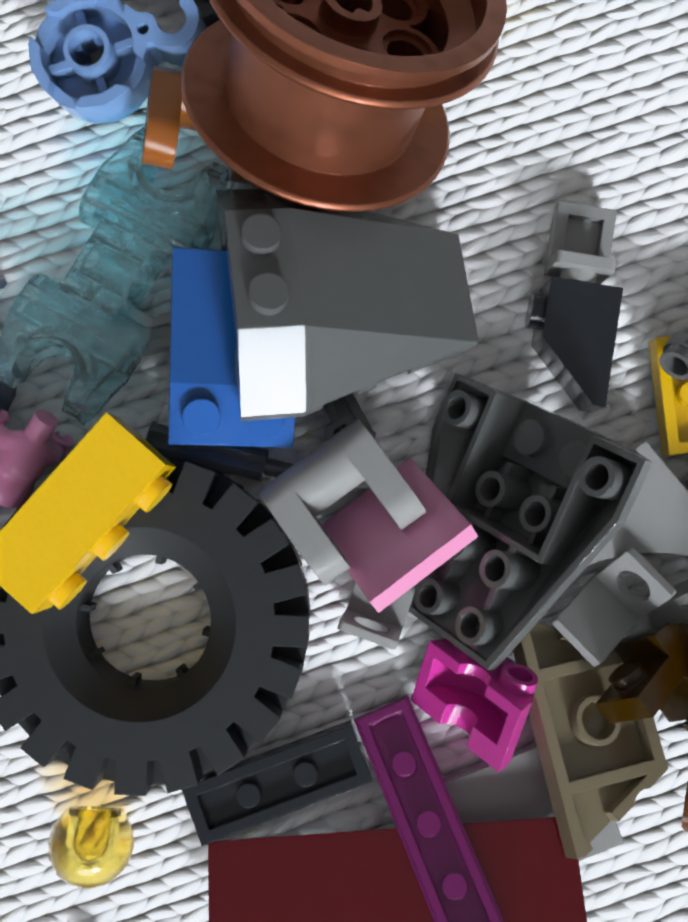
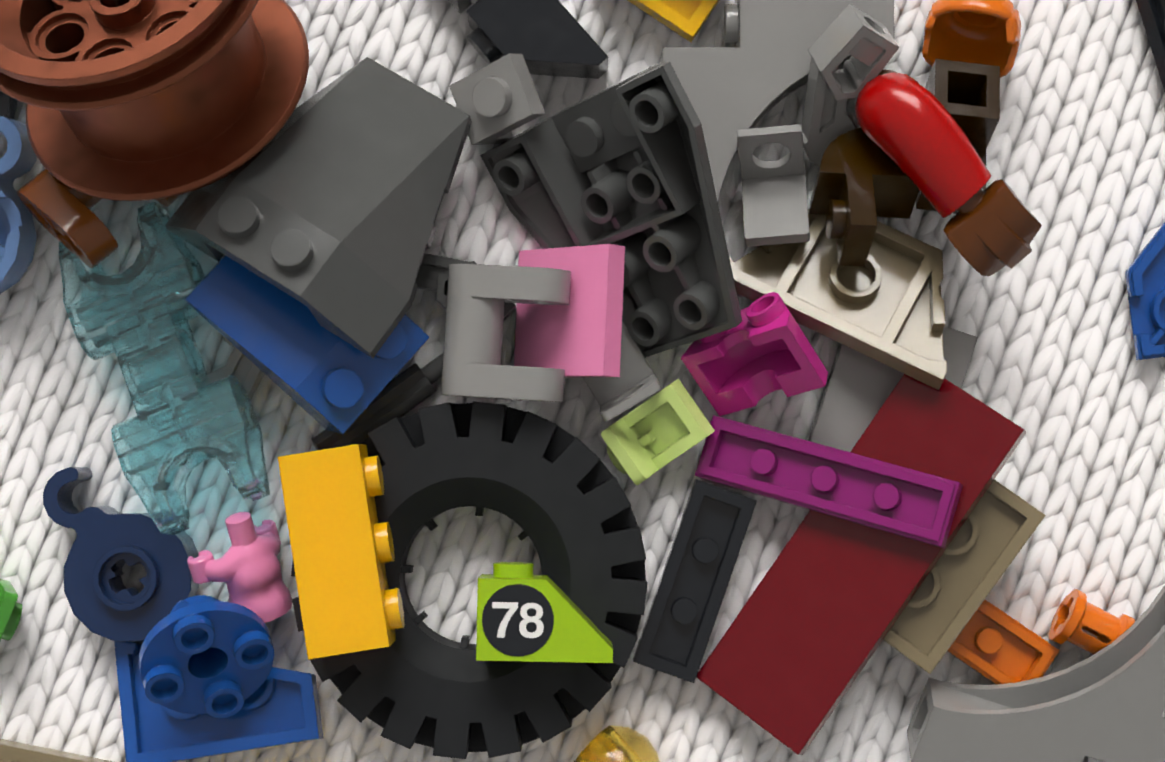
camera: 45 degrees left, 0 degrees up
none -> light grey bracket [449,53,545,145]
none -> slope [476,562,613,663]
none -> yellowish green bracket [601,378,715,485]

